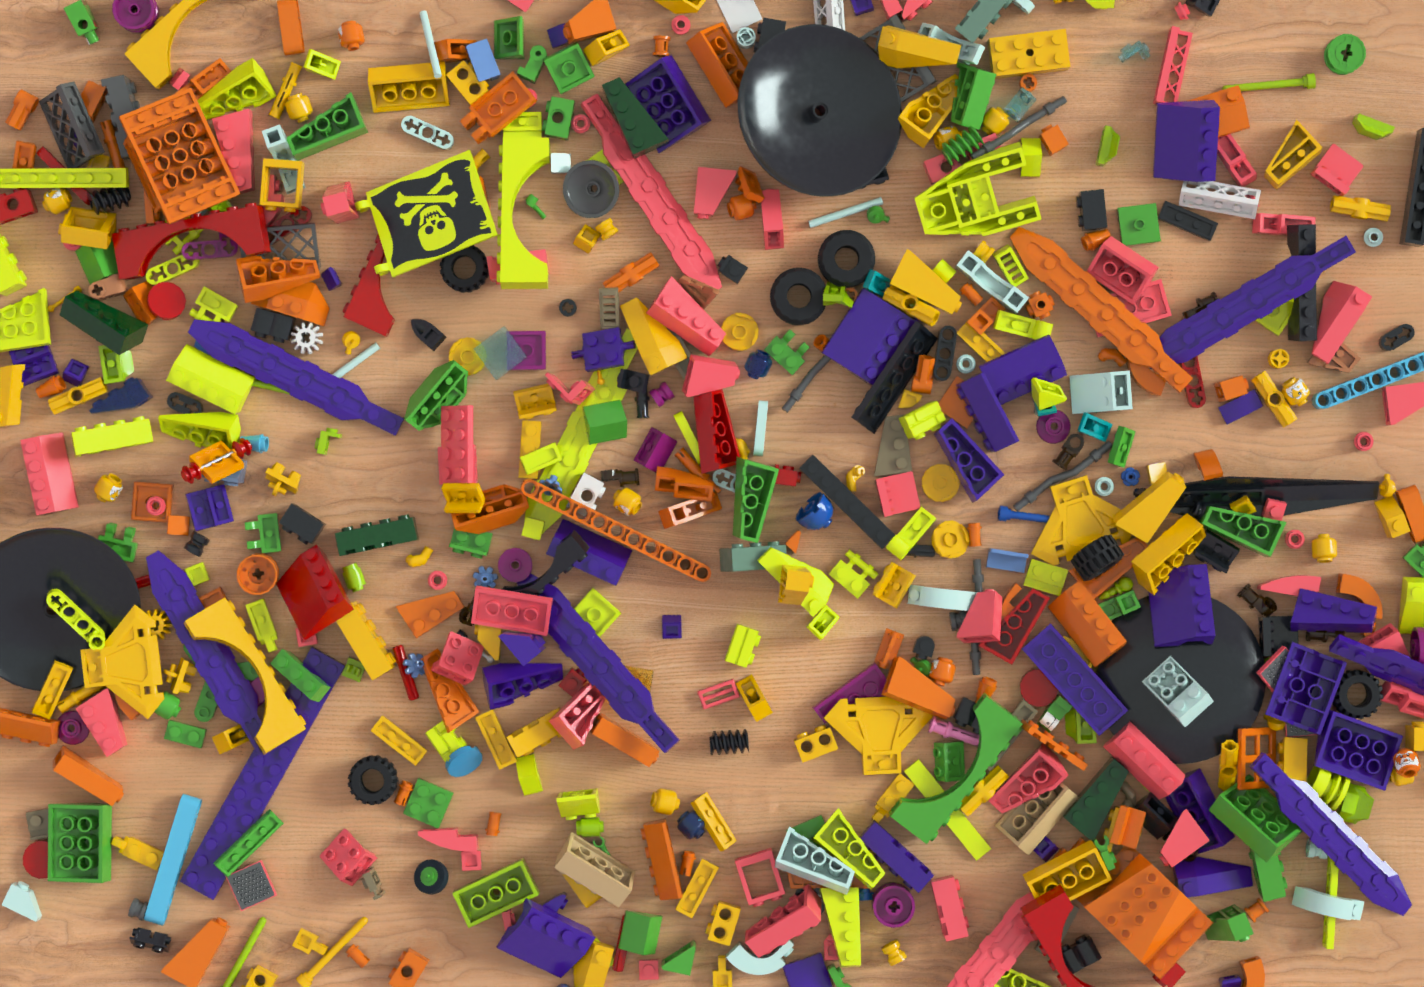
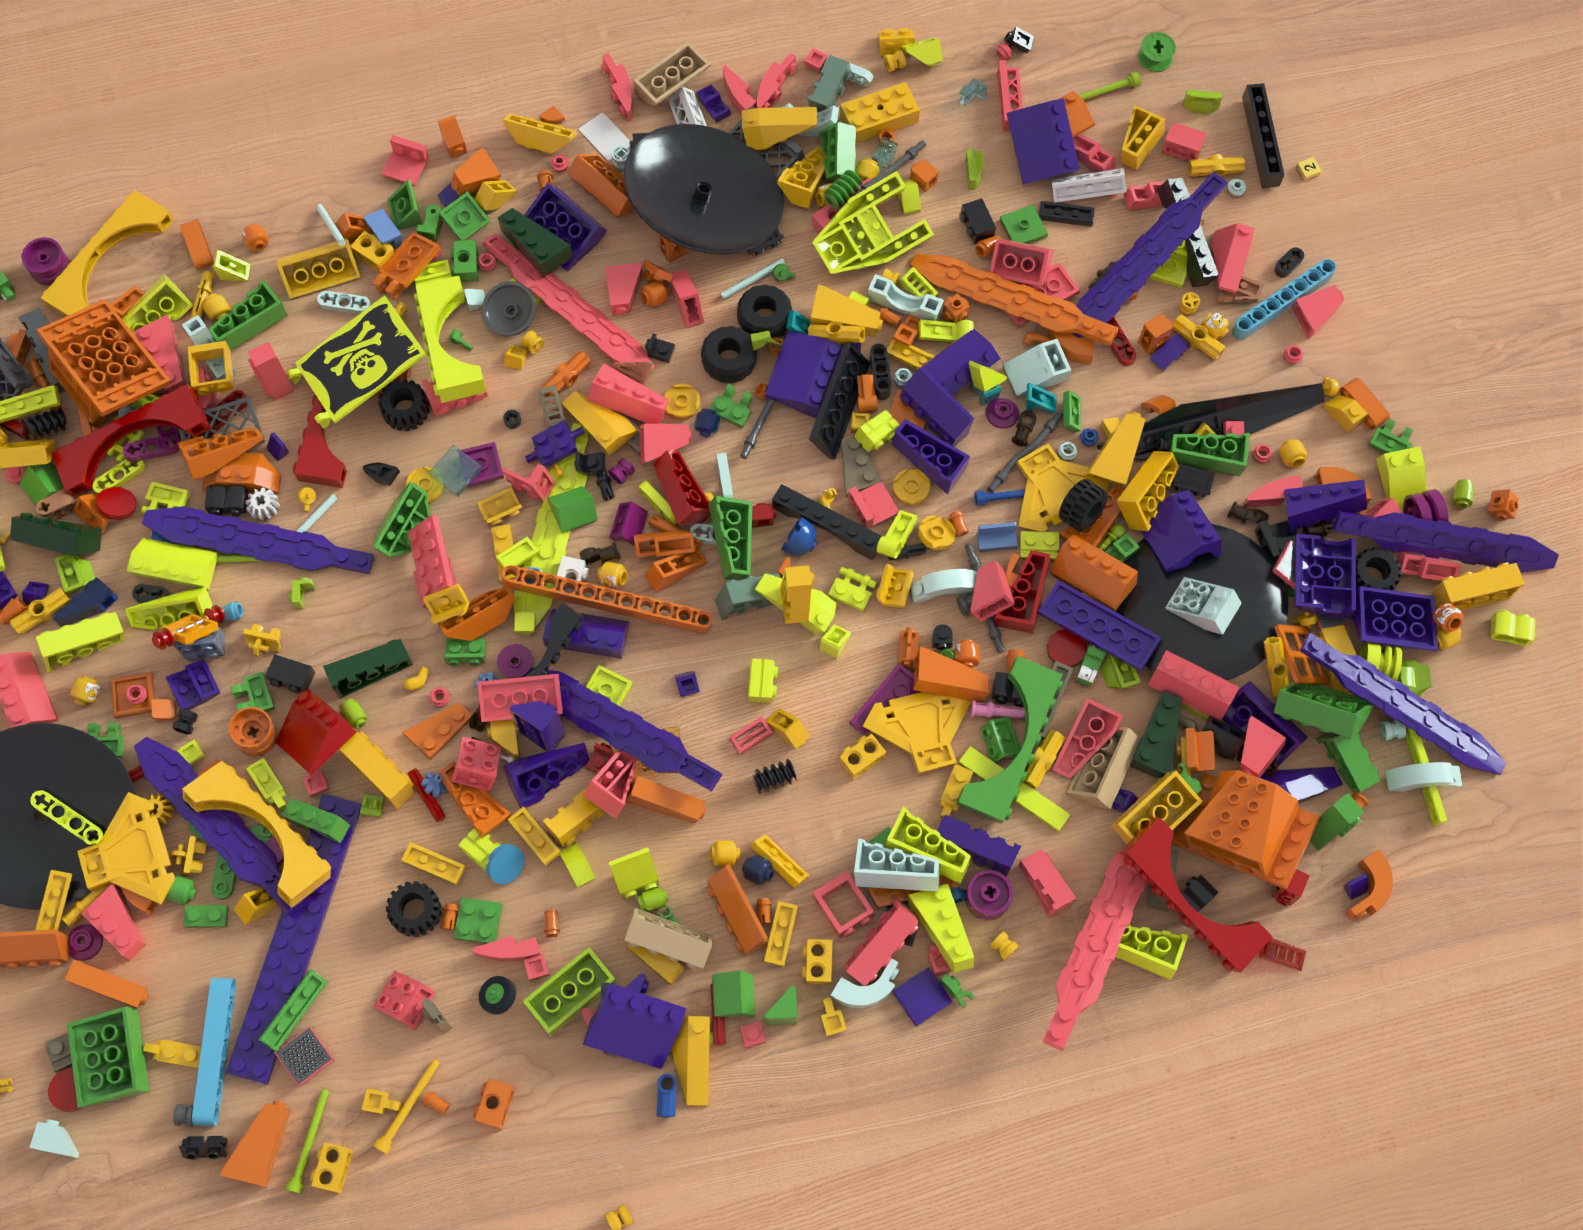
camera: 15 degrees left, 20 degrees down
orange wing [1021,719,1088,771] -> none

